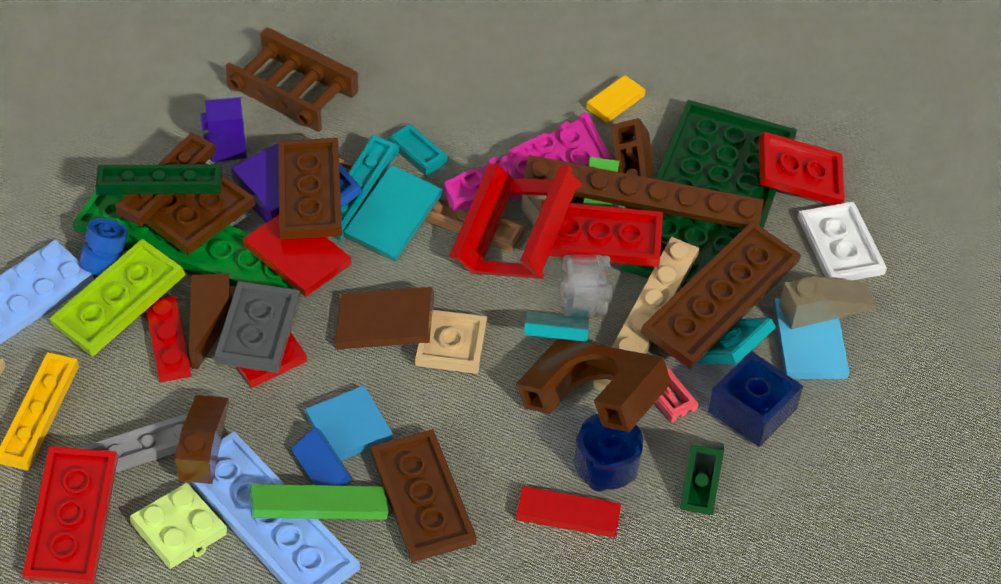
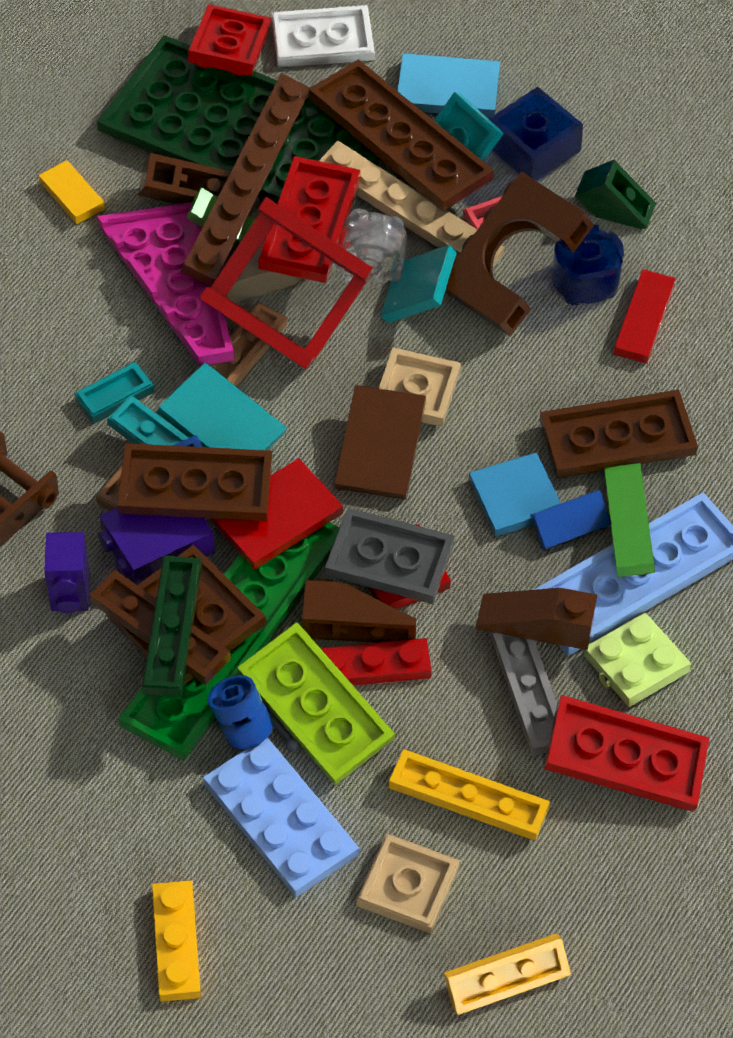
camera: 80 degrees left, 5 degrees up
dark tan slope [779,276,877,329] -> none

